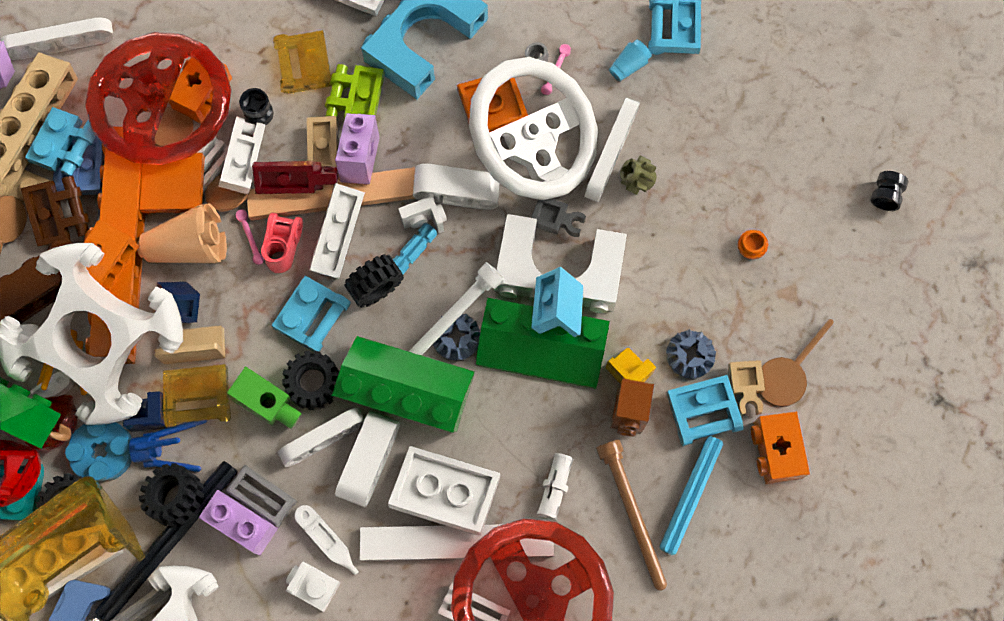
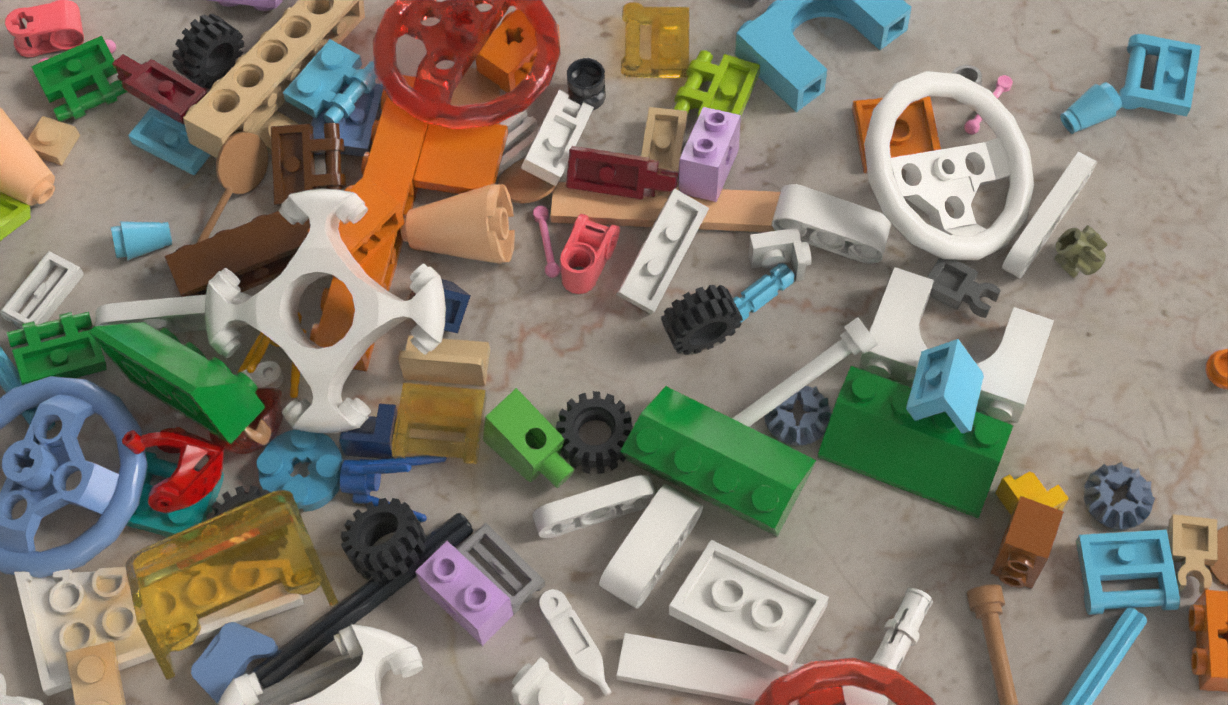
camera: 15 degrees right, 10 degrees down
medium azure plate [271,276,351,353] -> none

